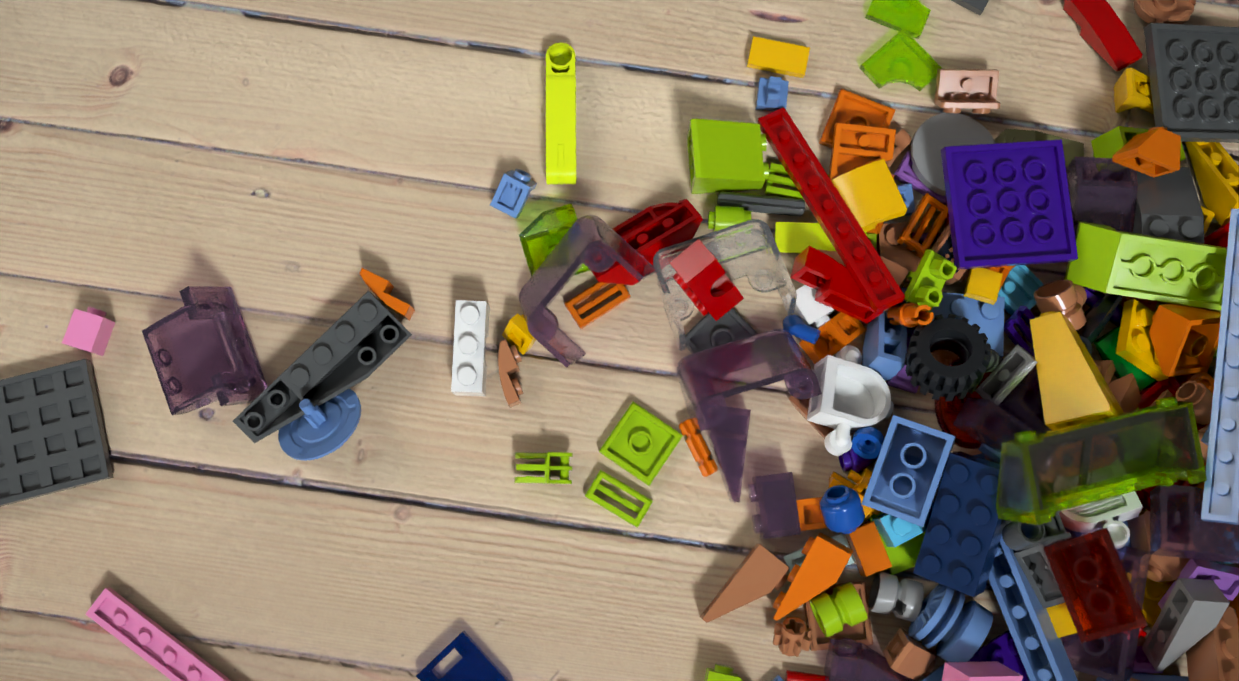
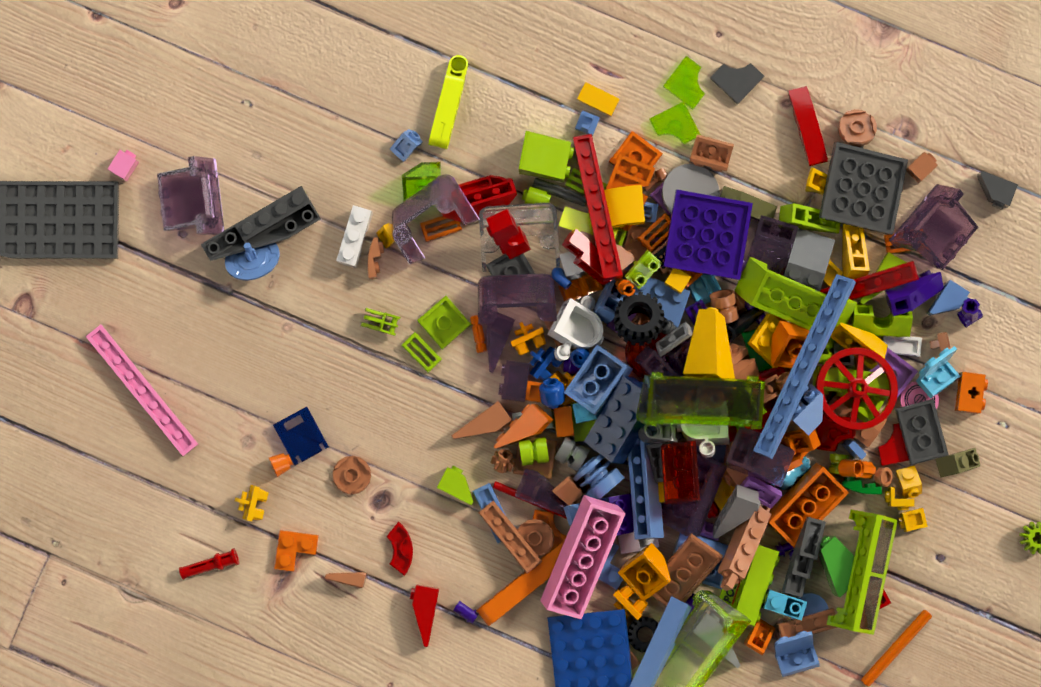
camera: 20 degrees right, 5 degrees up
orange slope [360,268,415,321] -> none
orange slope [1112,127,1181,178] -> none
none -> light orange hips [511,322,546,356]
none -> blue hips [529,346,563,381]

